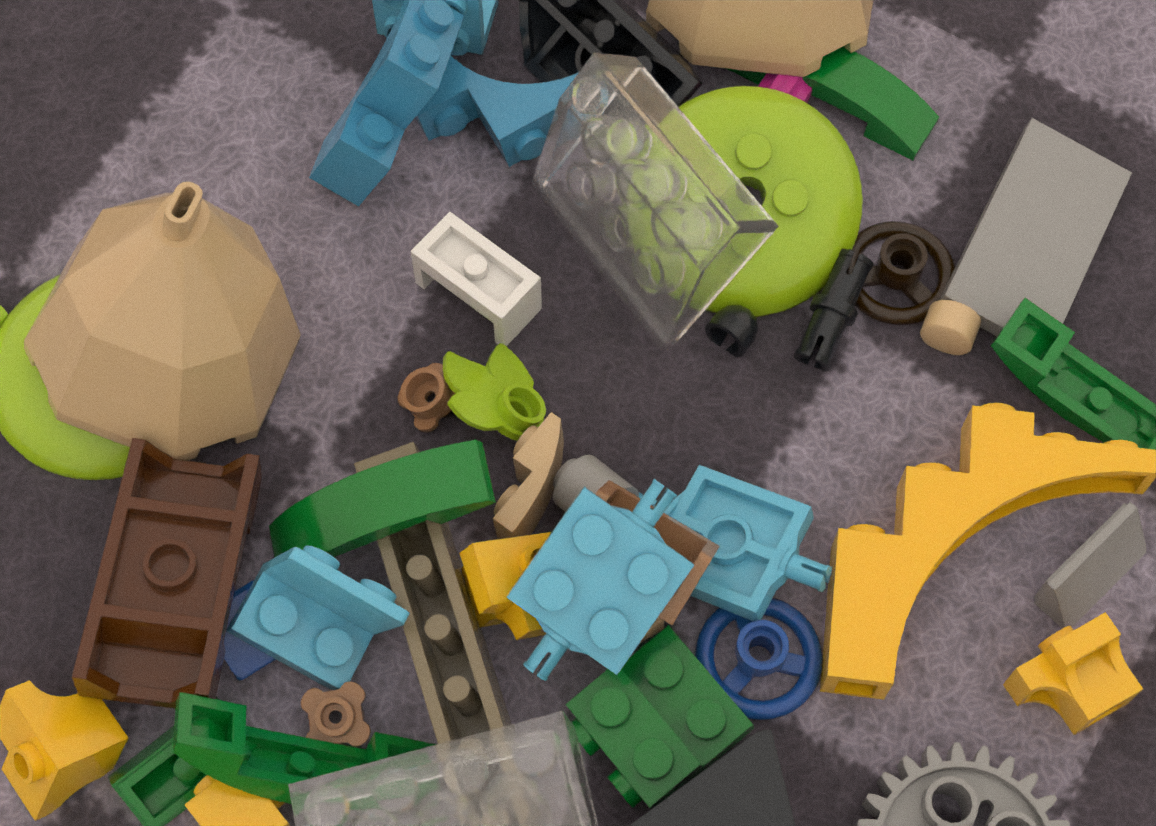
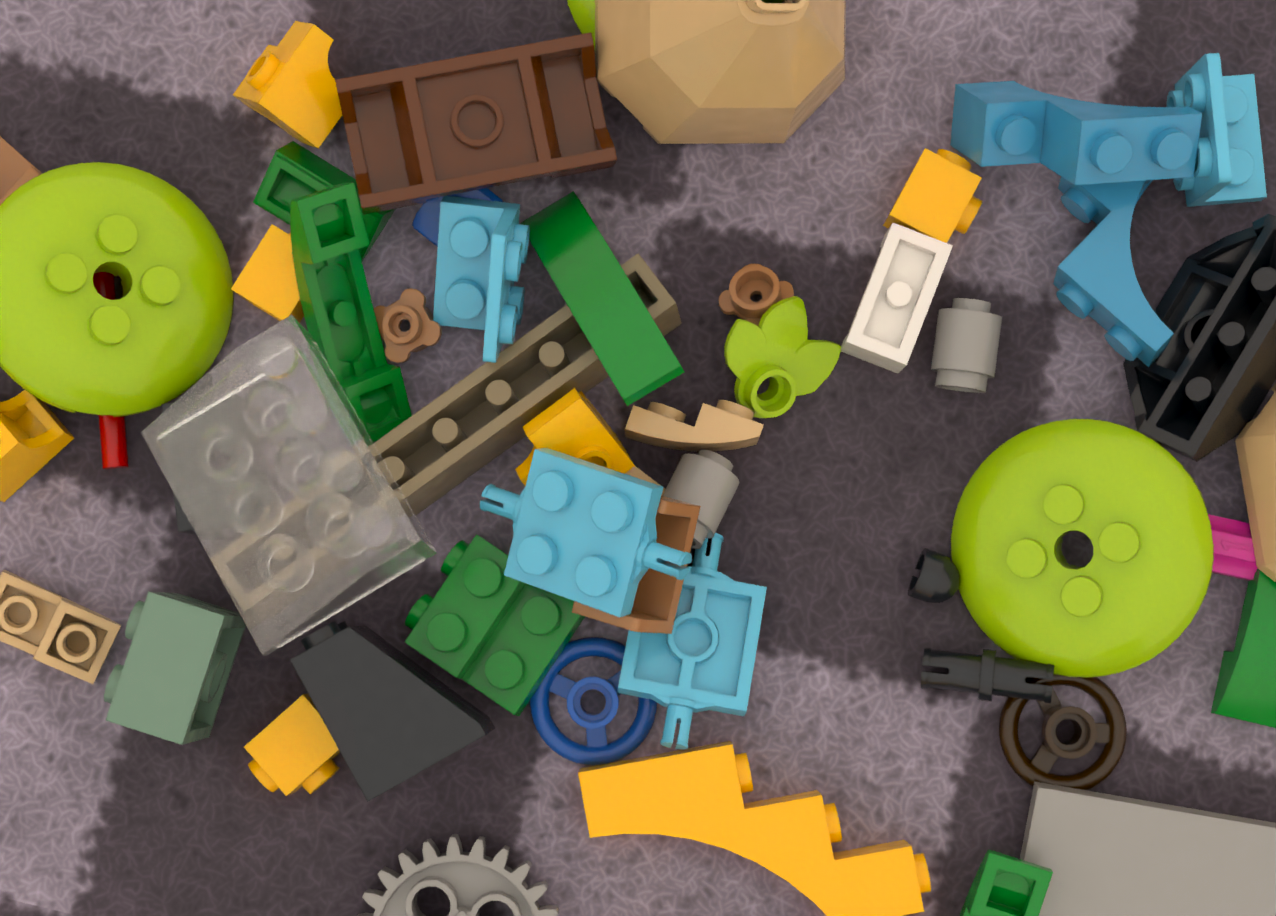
camera: 75 degrees right, 20 degrees up
clear slope [531,53,779,352] -> none
tan piece [920,300,981,355] -> none
none -> yellow brick [883,148,983,243]
none -> light grey brick [931,298,1002,393]

